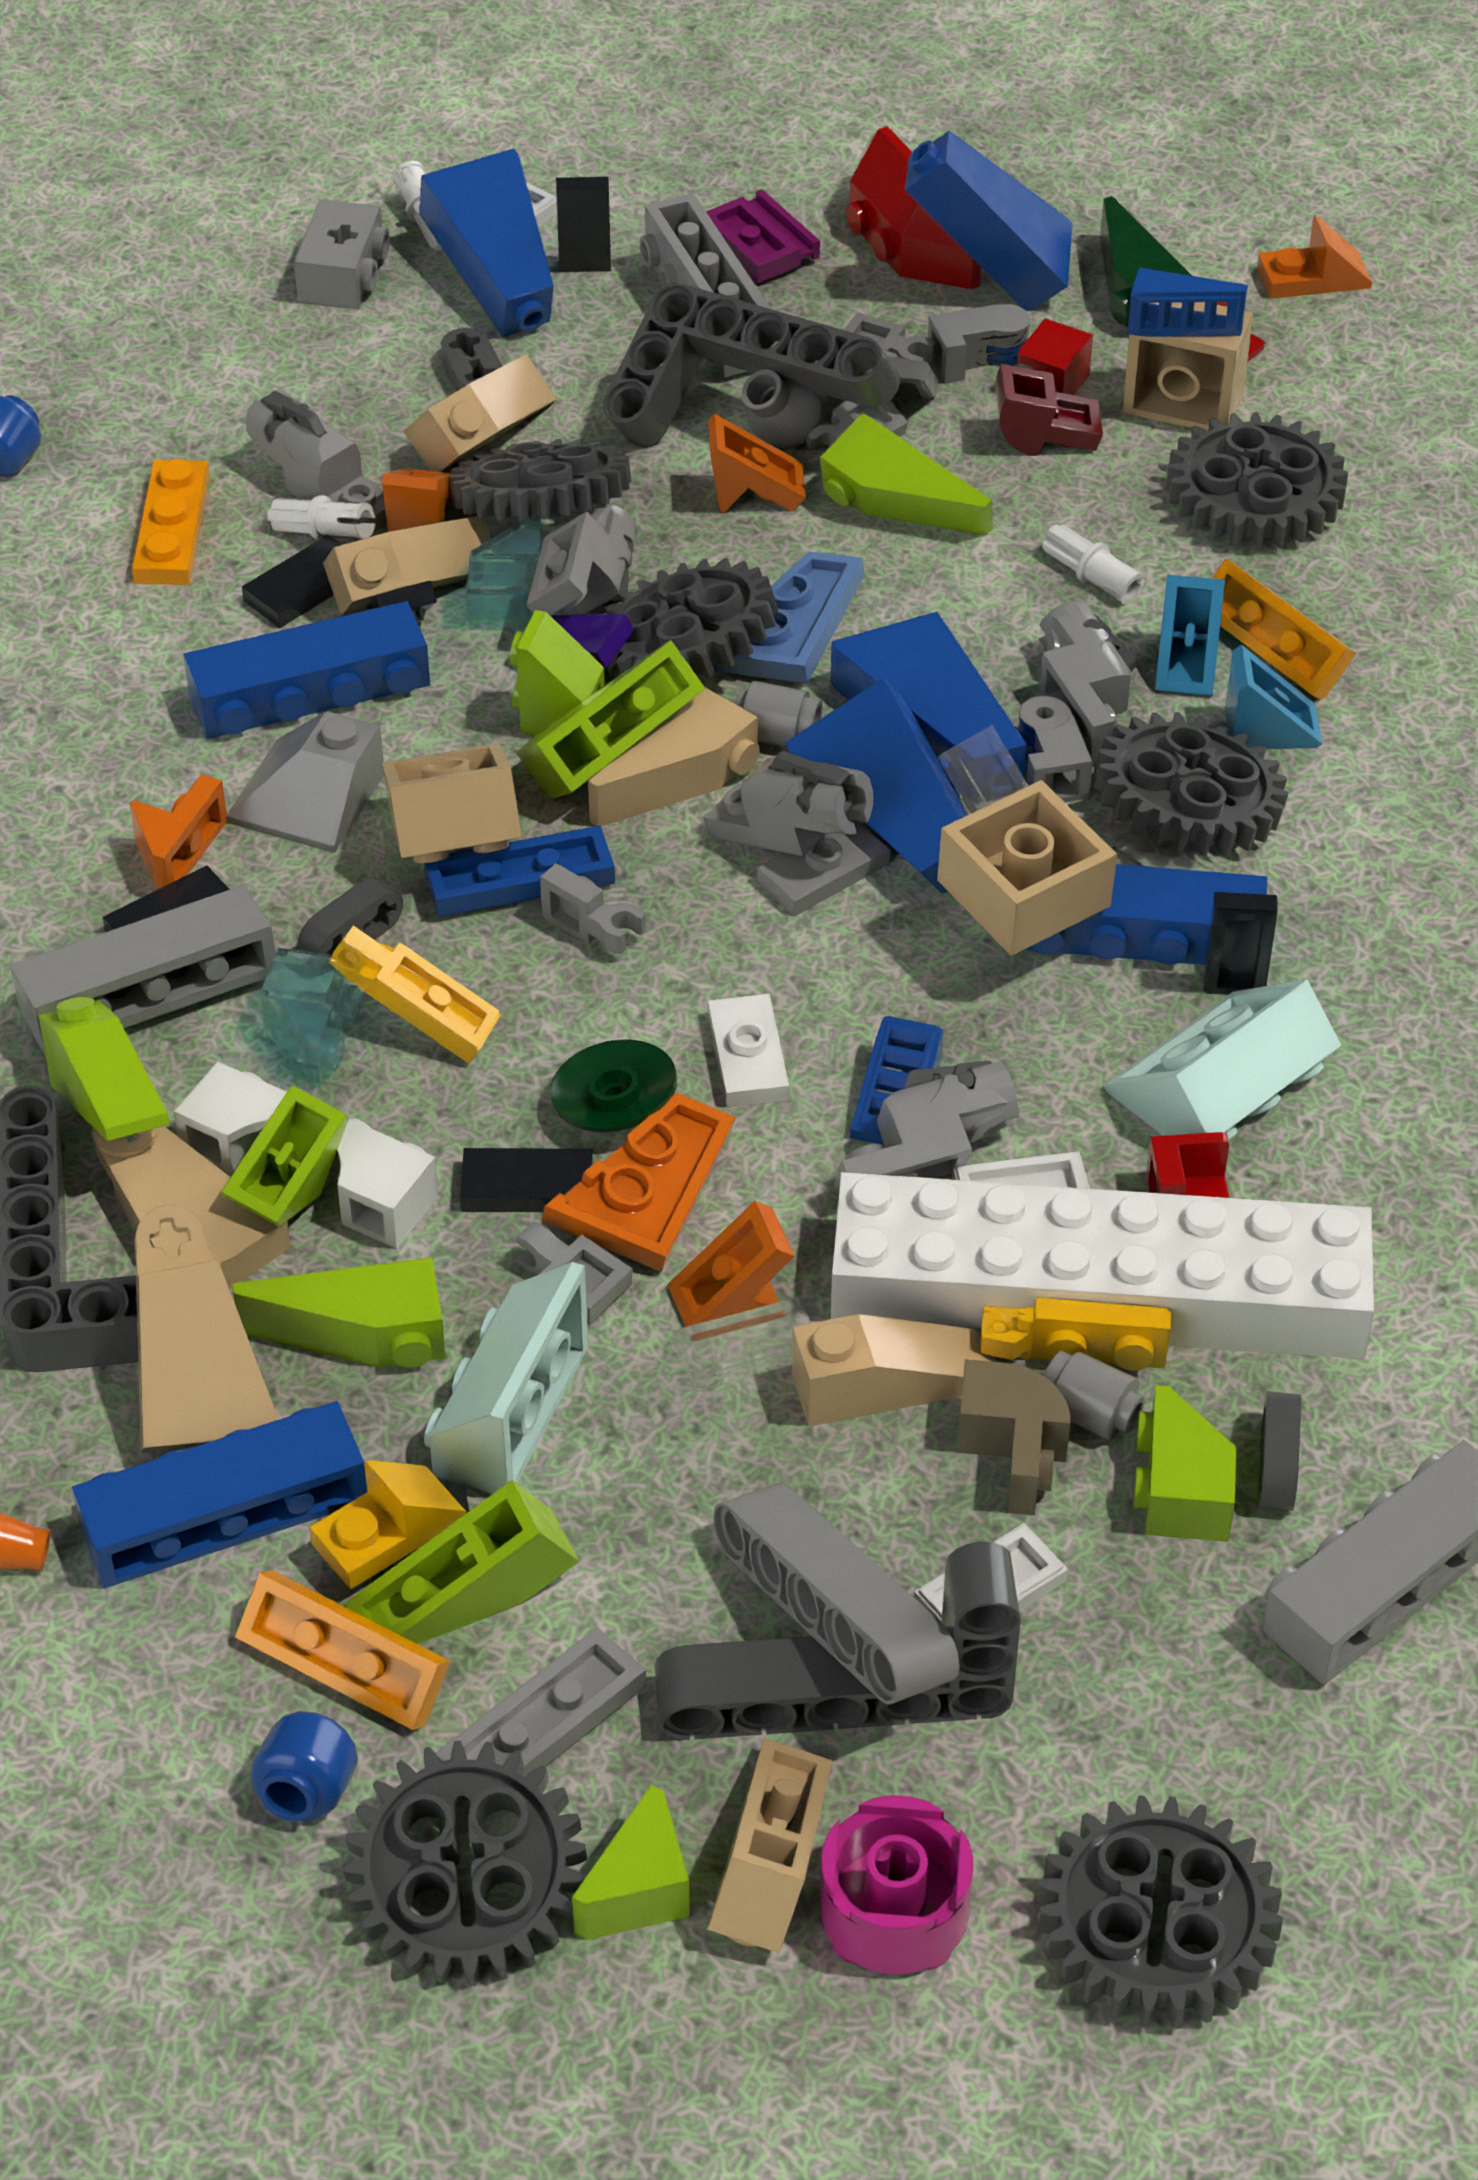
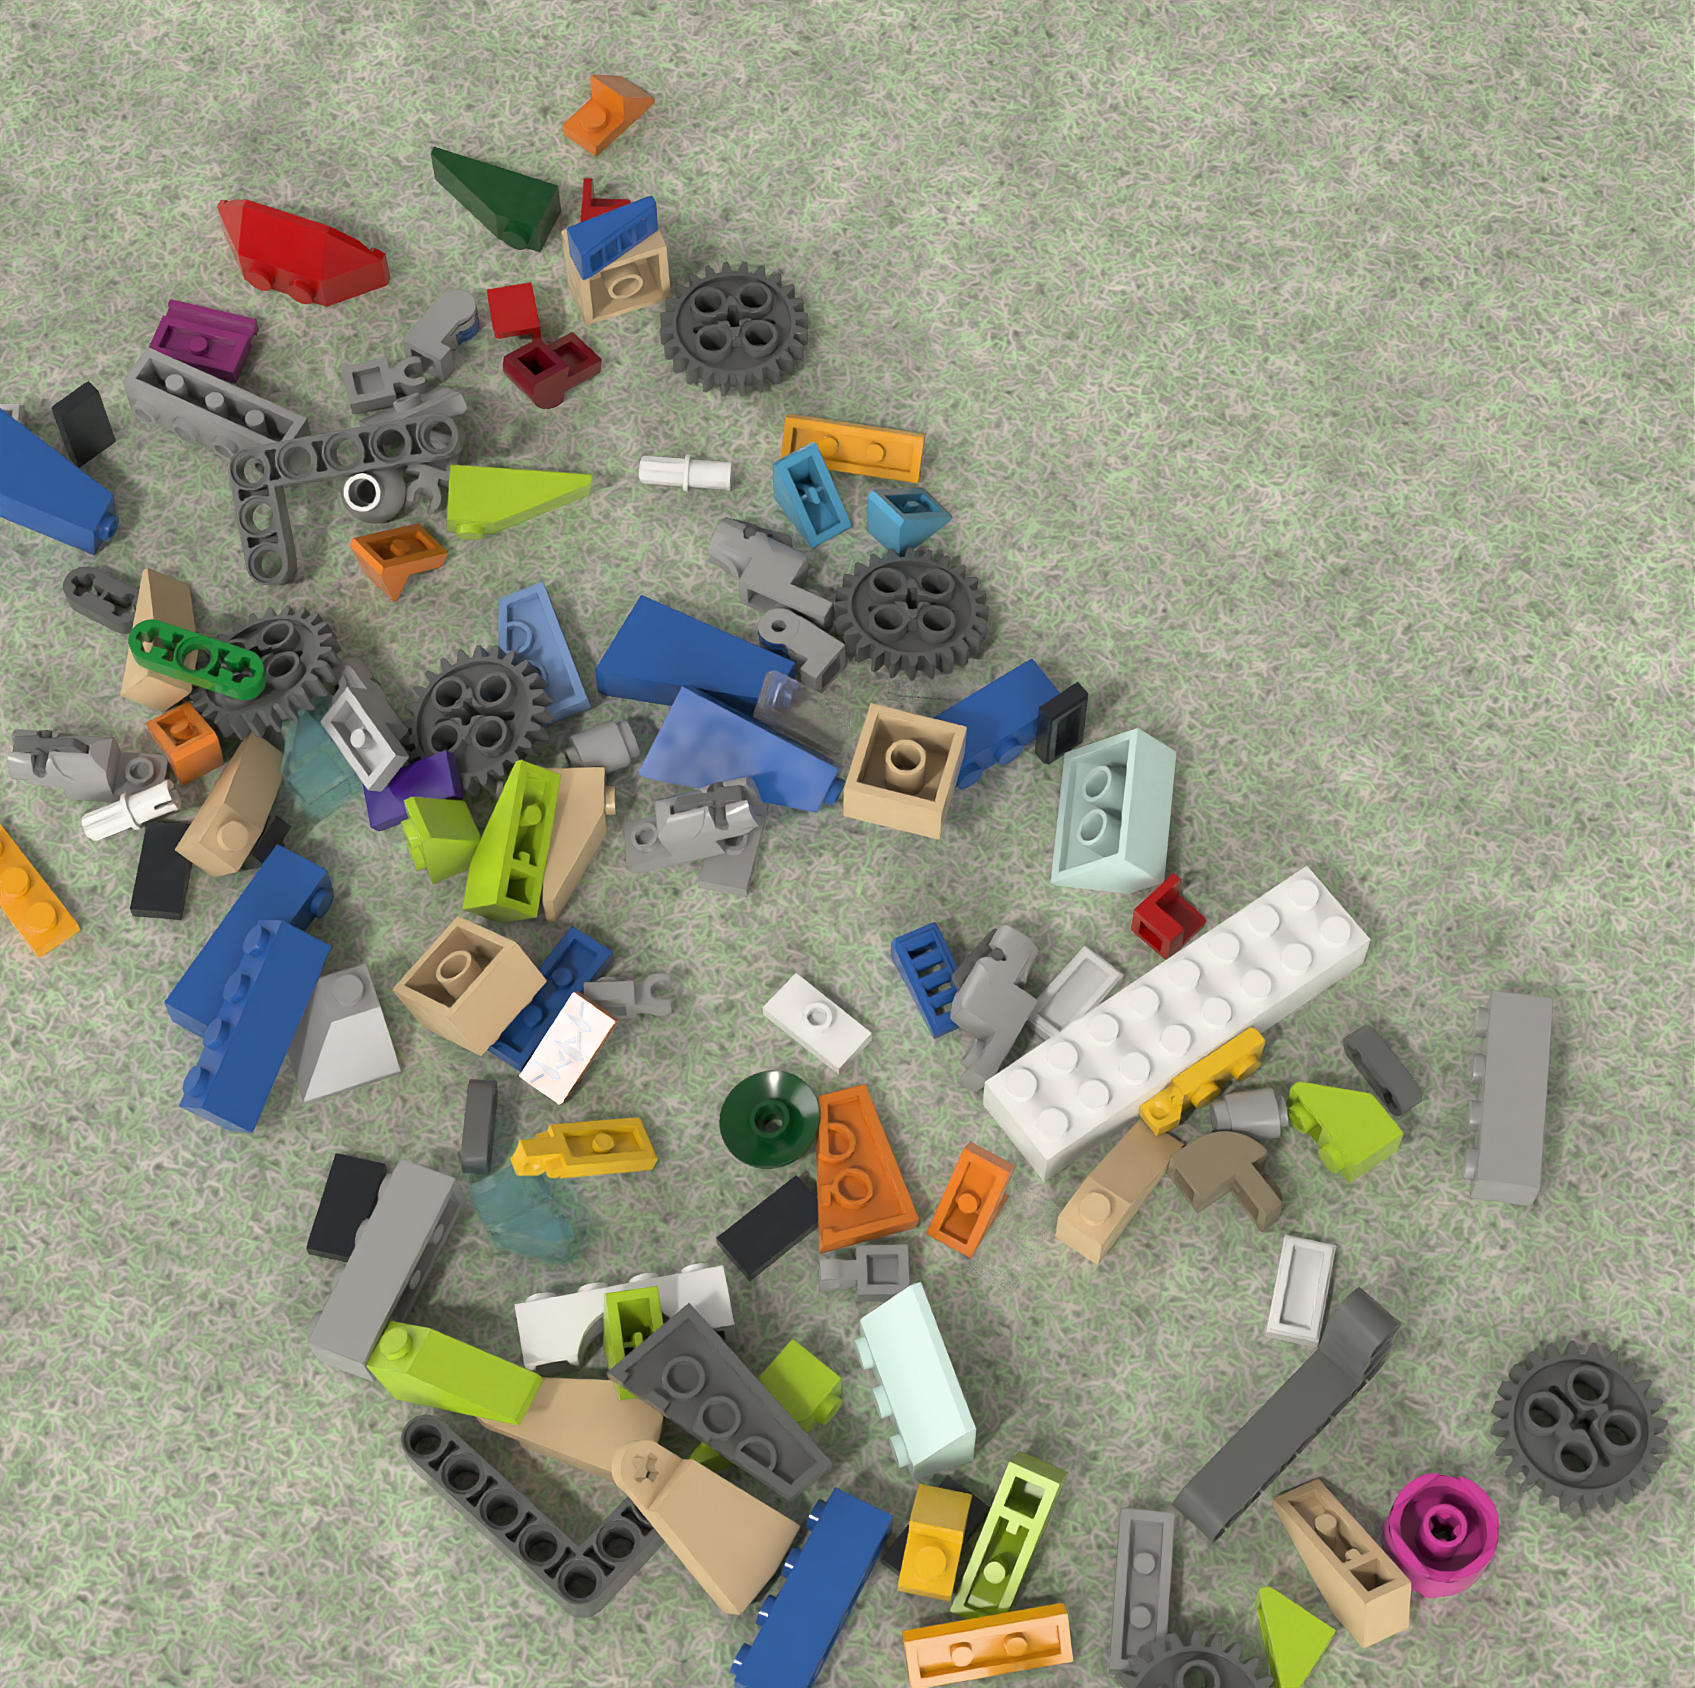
camera: 40 degrees left, 15 degrees up
orange slope [129,774,227,890] -> none
light grey beam [713,1482,960,1704] -> none
blue slope [905,130,1073,311] -> none
none -> green beam [128,619,267,700]
none -> blue brick [179,920,332,1133]
none -> tile [519,991,619,1105]
none -> dark grey wing [607,1303,832,1502]

